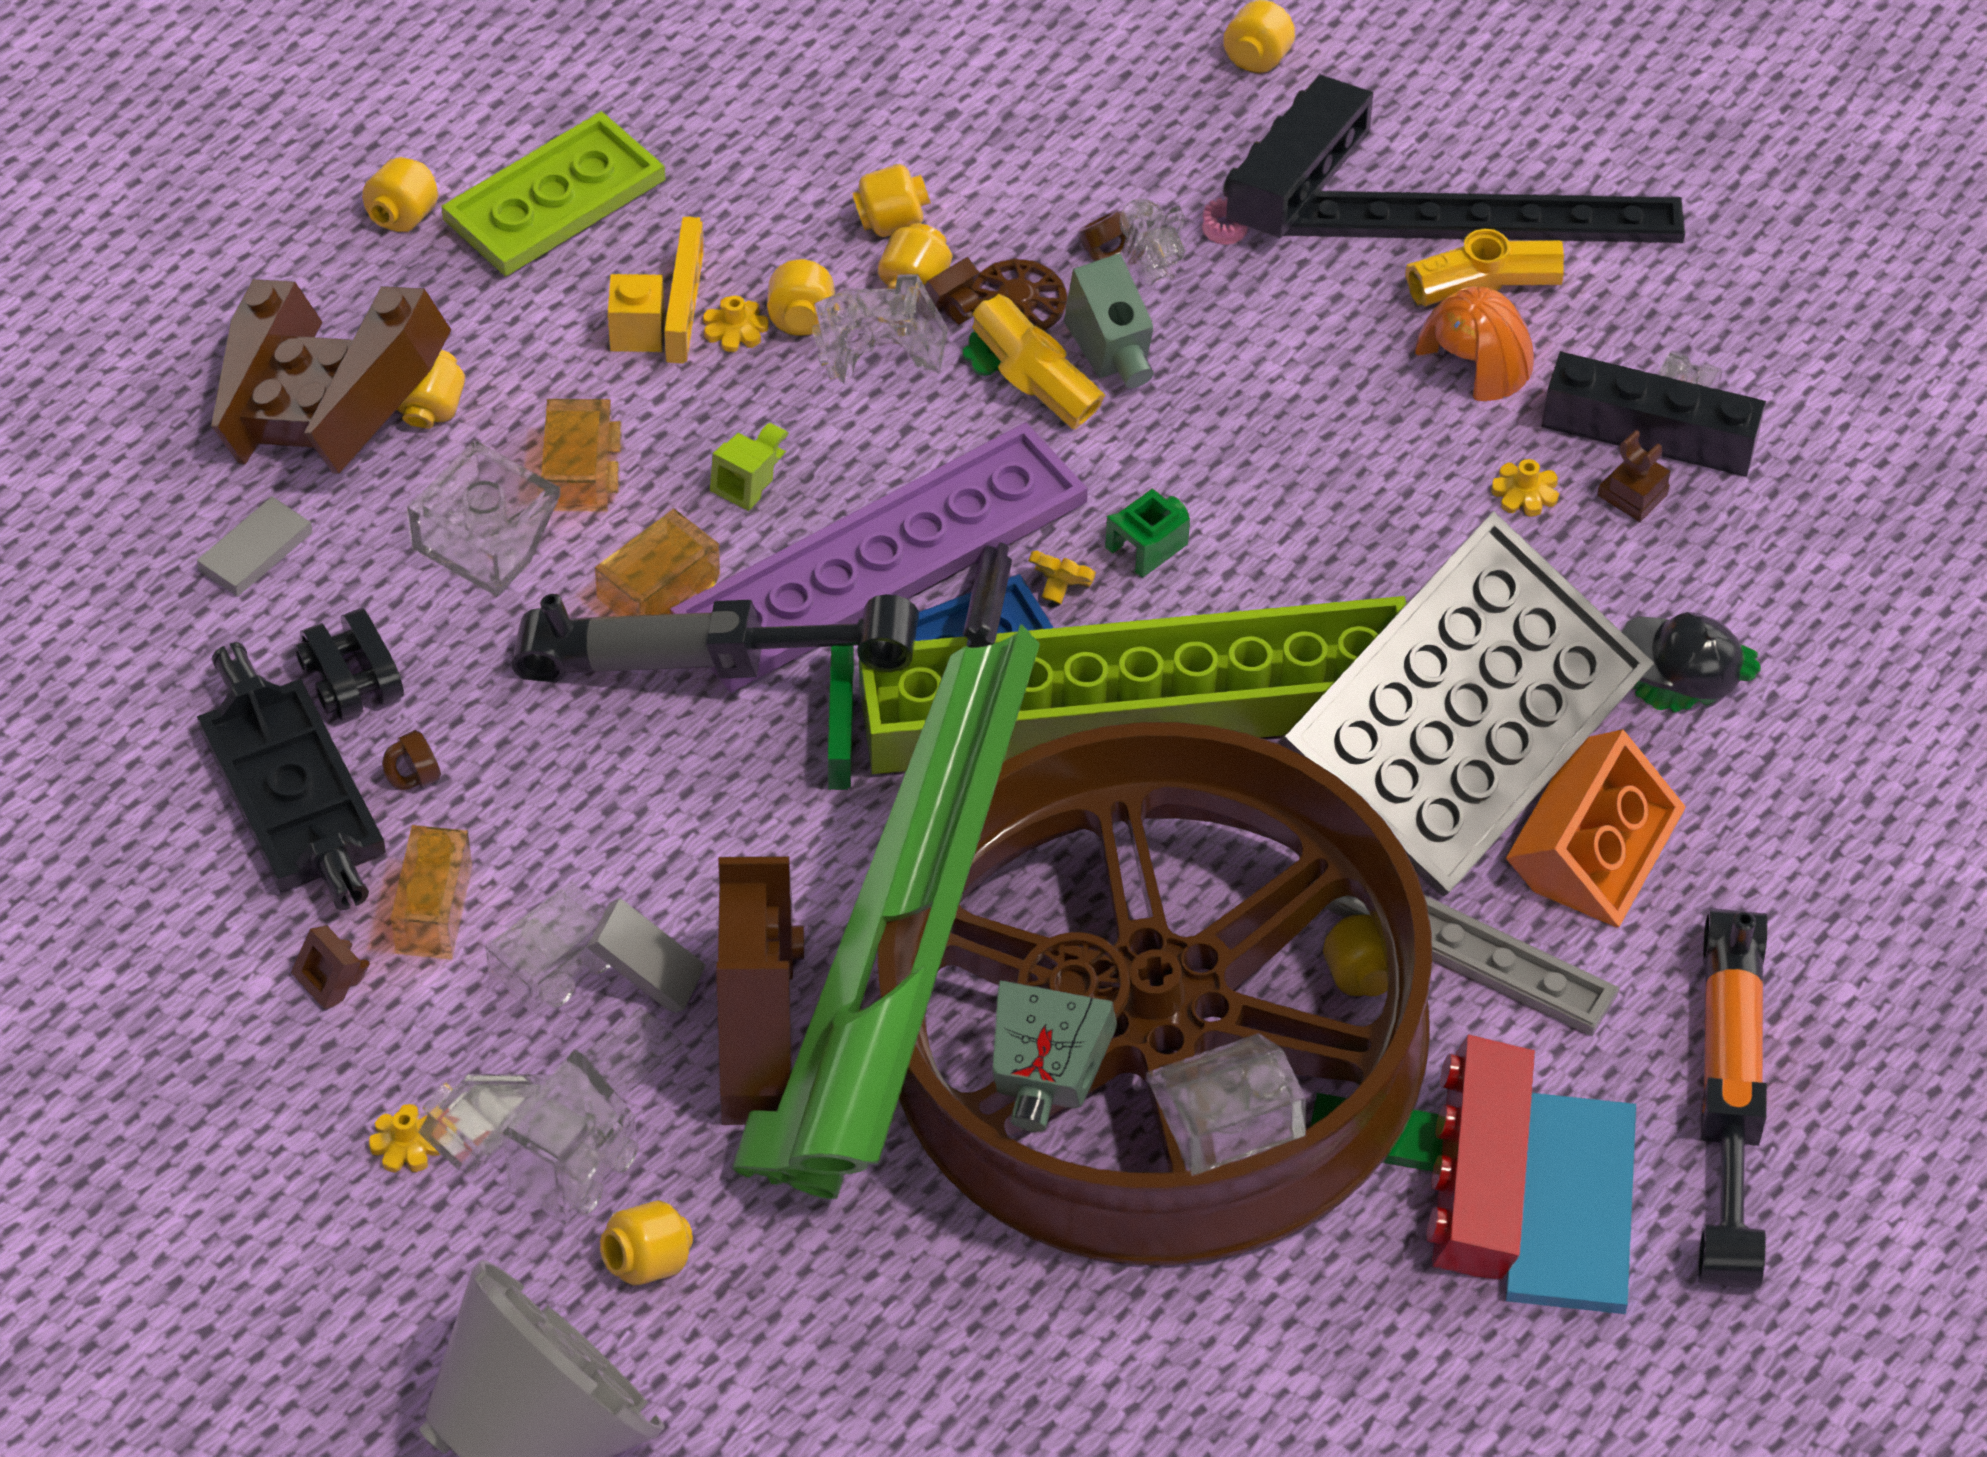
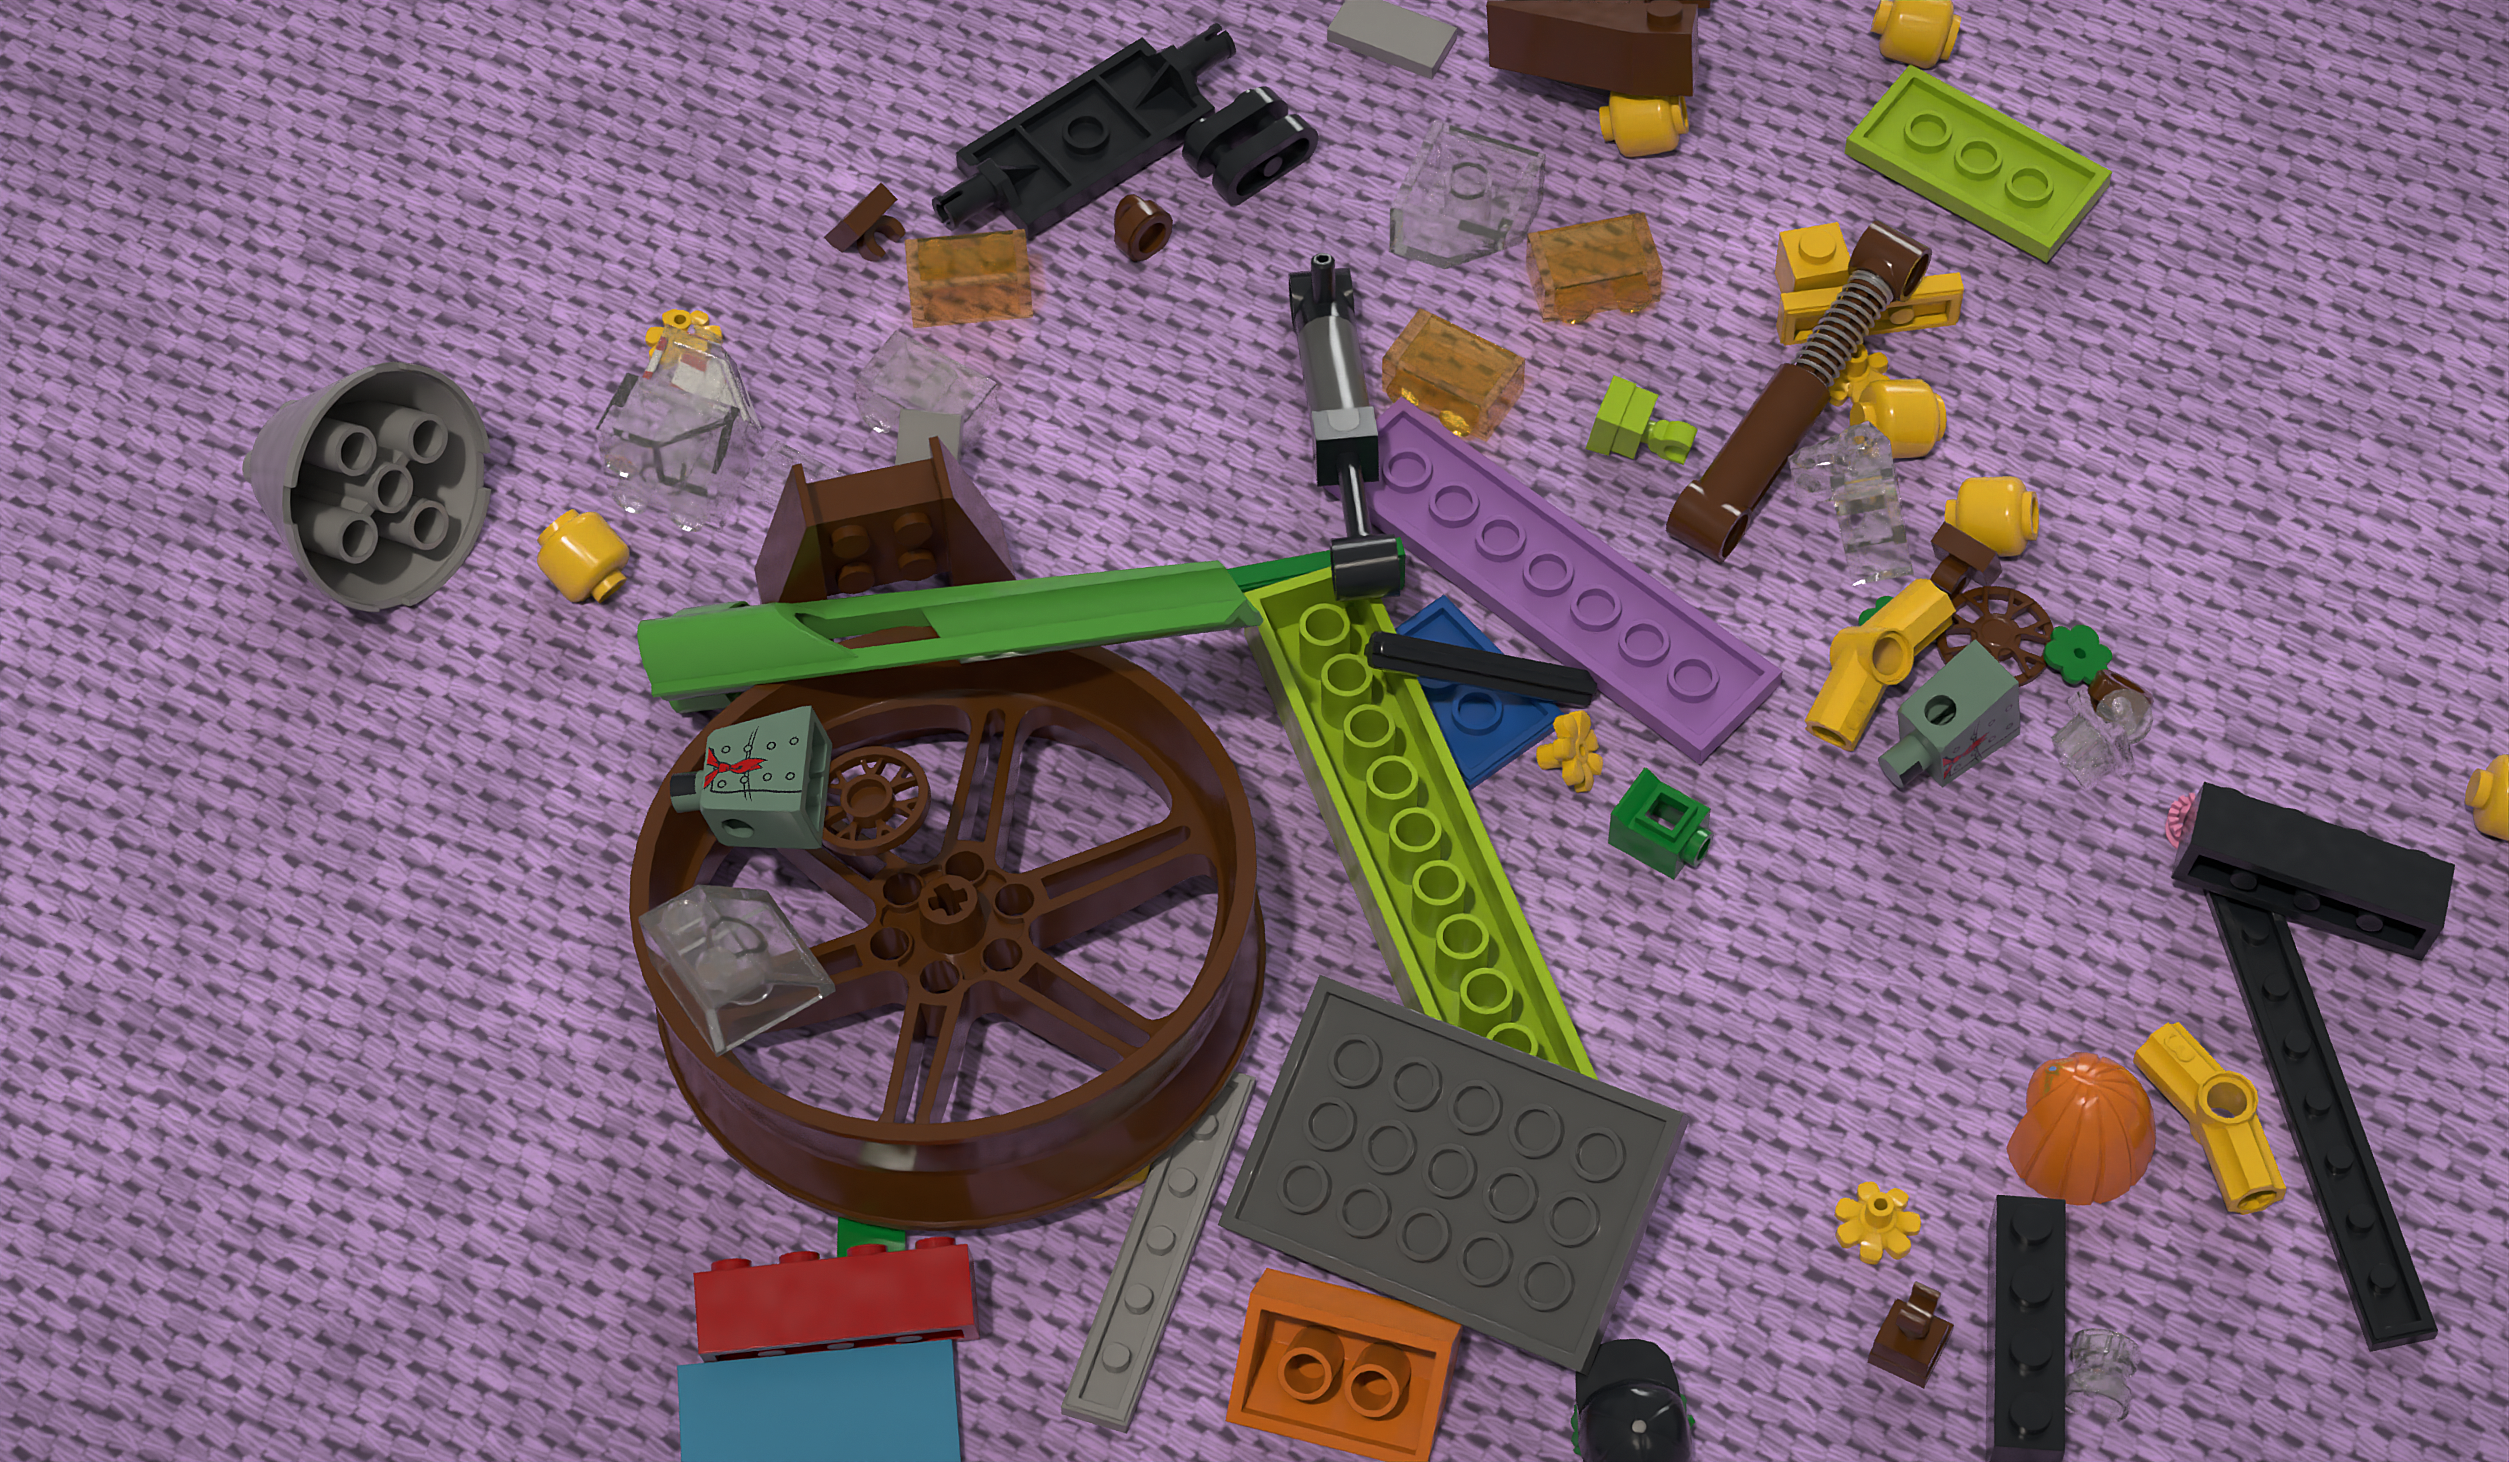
camera: 80 degrees right, 5 degrees up
yellow head [852,164,931,237] -> none
none -> reddish brown piece [1666,221,1932,563]
none -> green plant [2043,625,2113,685]

